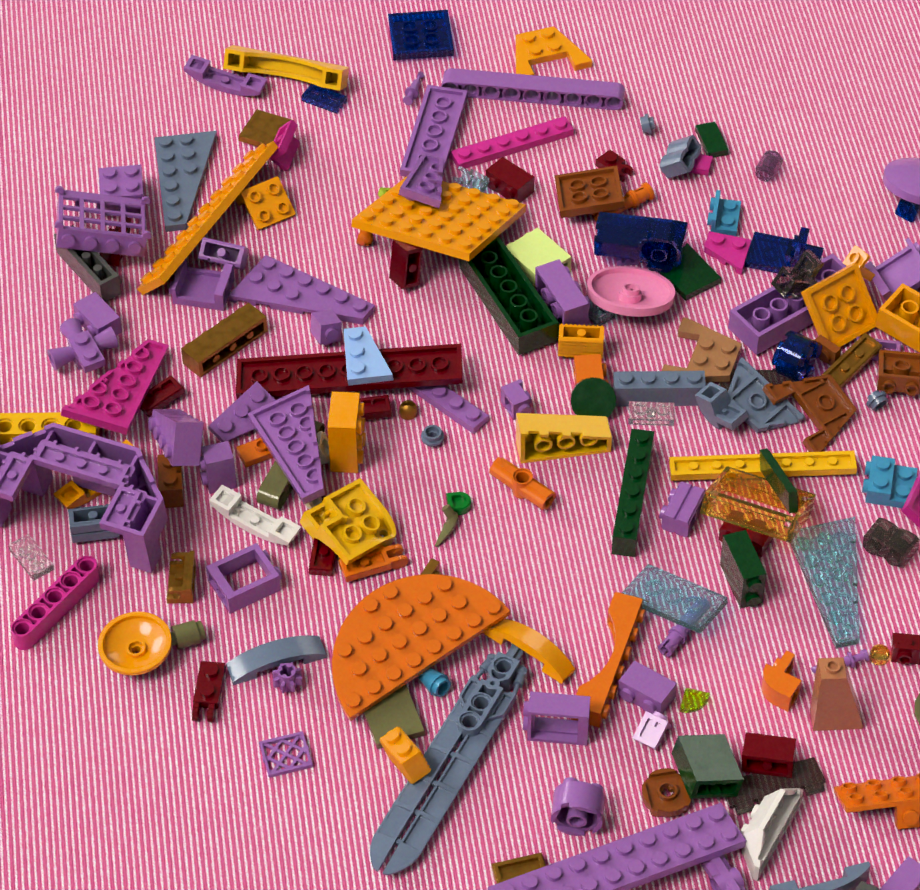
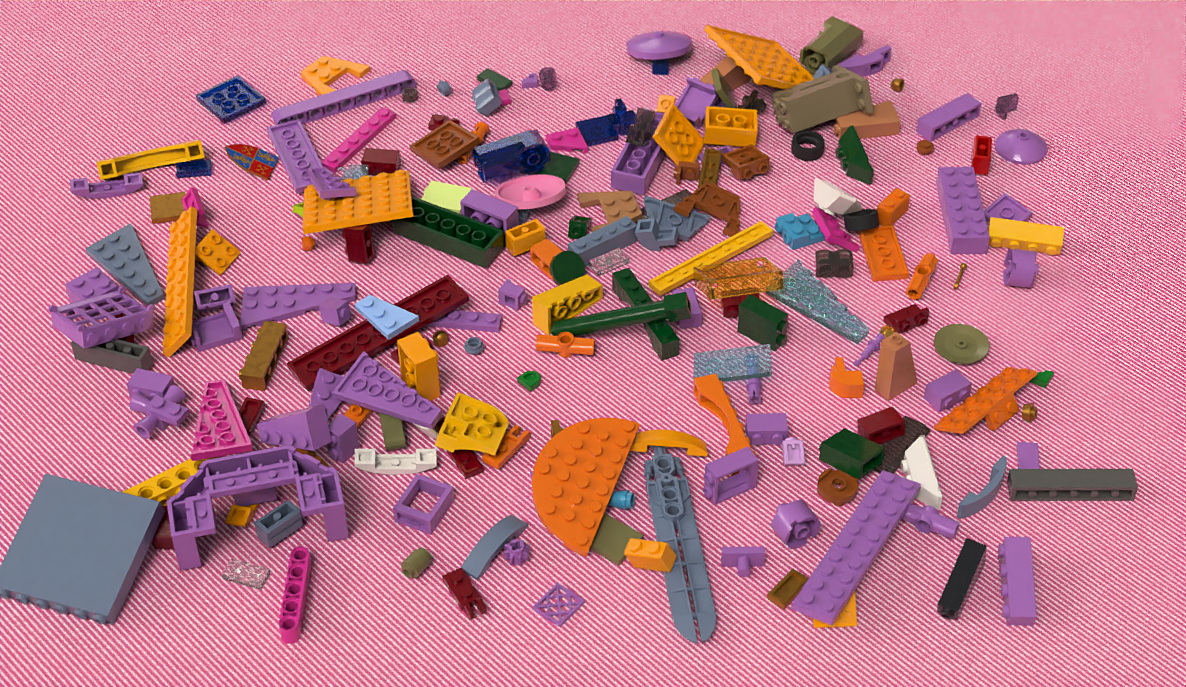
camera: 35 degrees left, 5 degrees down
light orange dish [98,611,172,675] -> none
pearl gold hinge [166,551,196,604] -> none
medium lavender piece [403,71,424,105] -> none
olive bar [435,504,458,547] -> none
clear neon green tile [680,688,710,713] -> none
dark azure bracket [707,190,741,236] -> none
dark green tile [759,448,798,514] -> none
clear blue brick [772,330,822,381] -> none
sand blue plate [866,390,888,411] -> none
none -> shield [225,144,279,181]
none -> clear smoke tile [401,87,418,103]
none -> medium lavender tile [522,73,538,89]
none -> dark green brick [551,292,692,337]
none -> dark green bracket [568,215,592,239]
none -> medium lavender tile [721,547,765,577]
none -> medium lavender brick [924,369,972,412]

